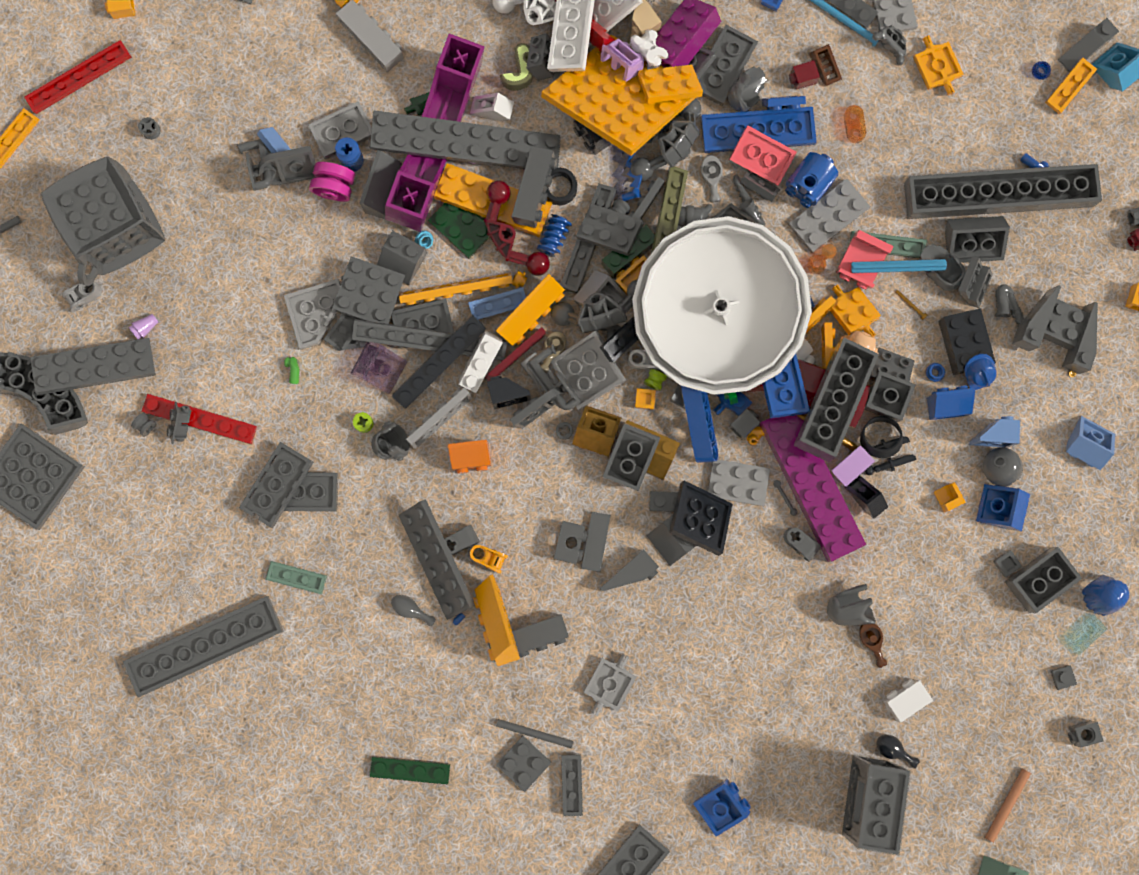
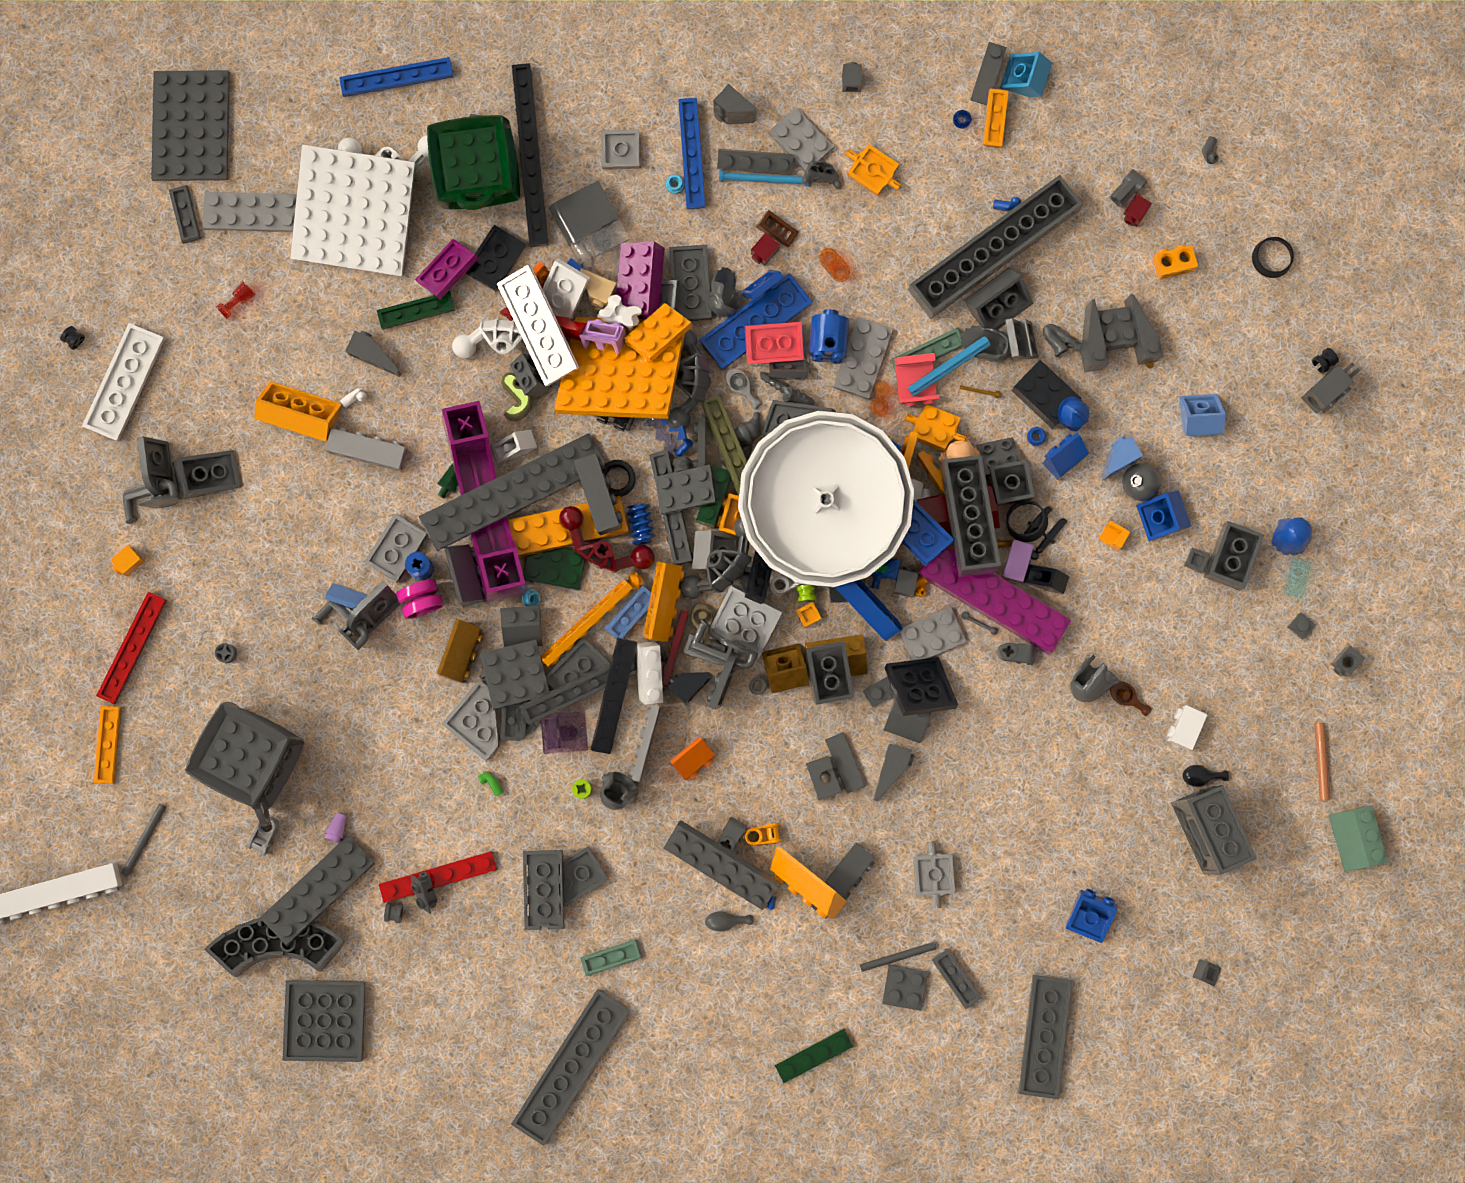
camera: 35 degrees left, 0 degrees up
none -> pearl gold slope [437,618,484,684]

